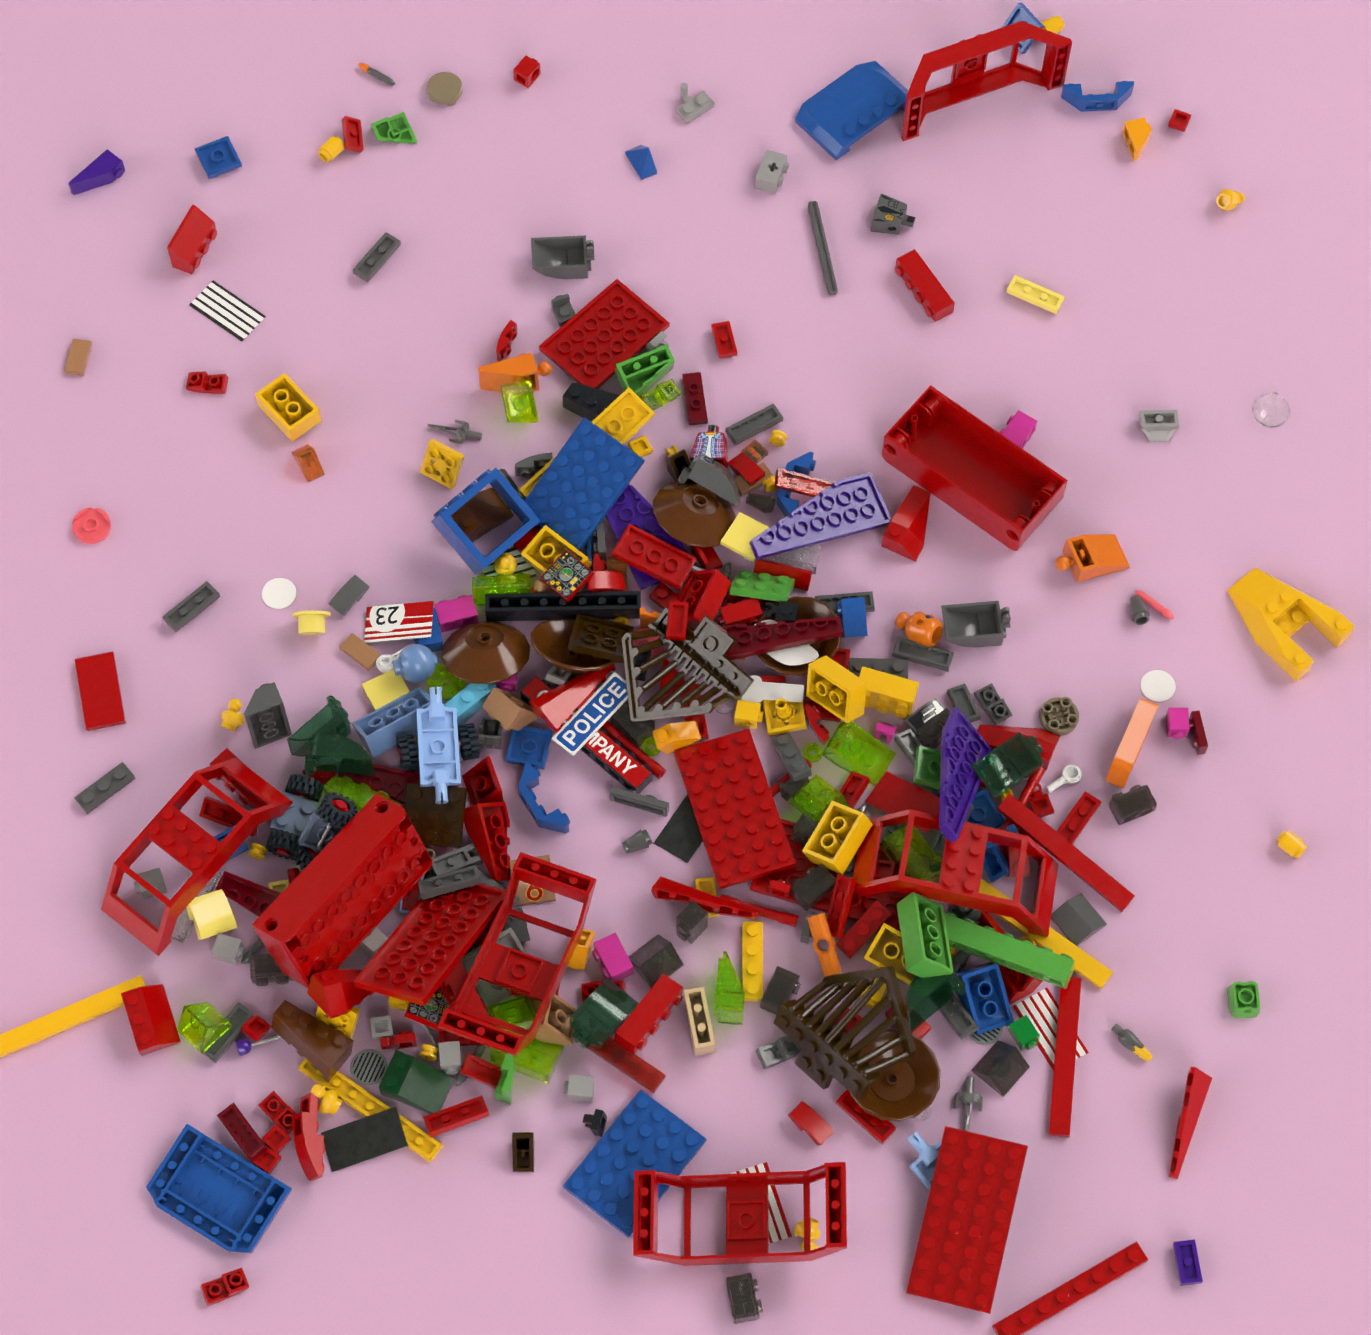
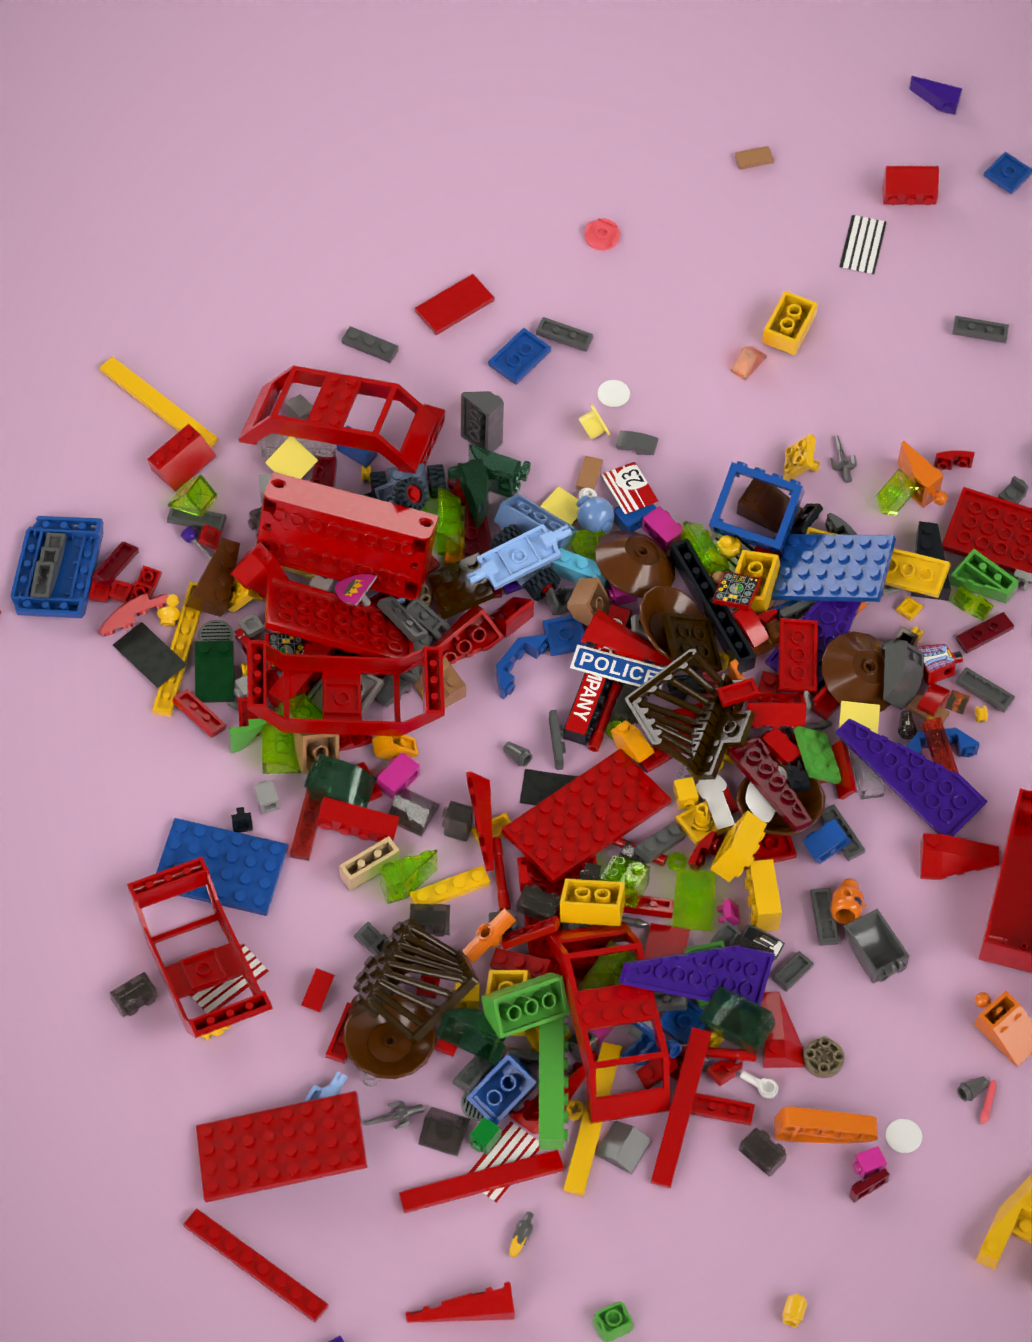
camera: 65 degrees right, 5 degrees down
red slope [186,371,229,394] -> none
red plate [199,796,259,837] -> none
dark brown slope [512,1132,535,1172] -> none
dark grey plate [849,658,908,679] -> none
dark grey slope [973,683,1013,725] -> none
none -> dark grey slope [30,533,67,599]
none -> dark pink shield [335,574,377,606]
none -> blue plate [488,328,551,385]

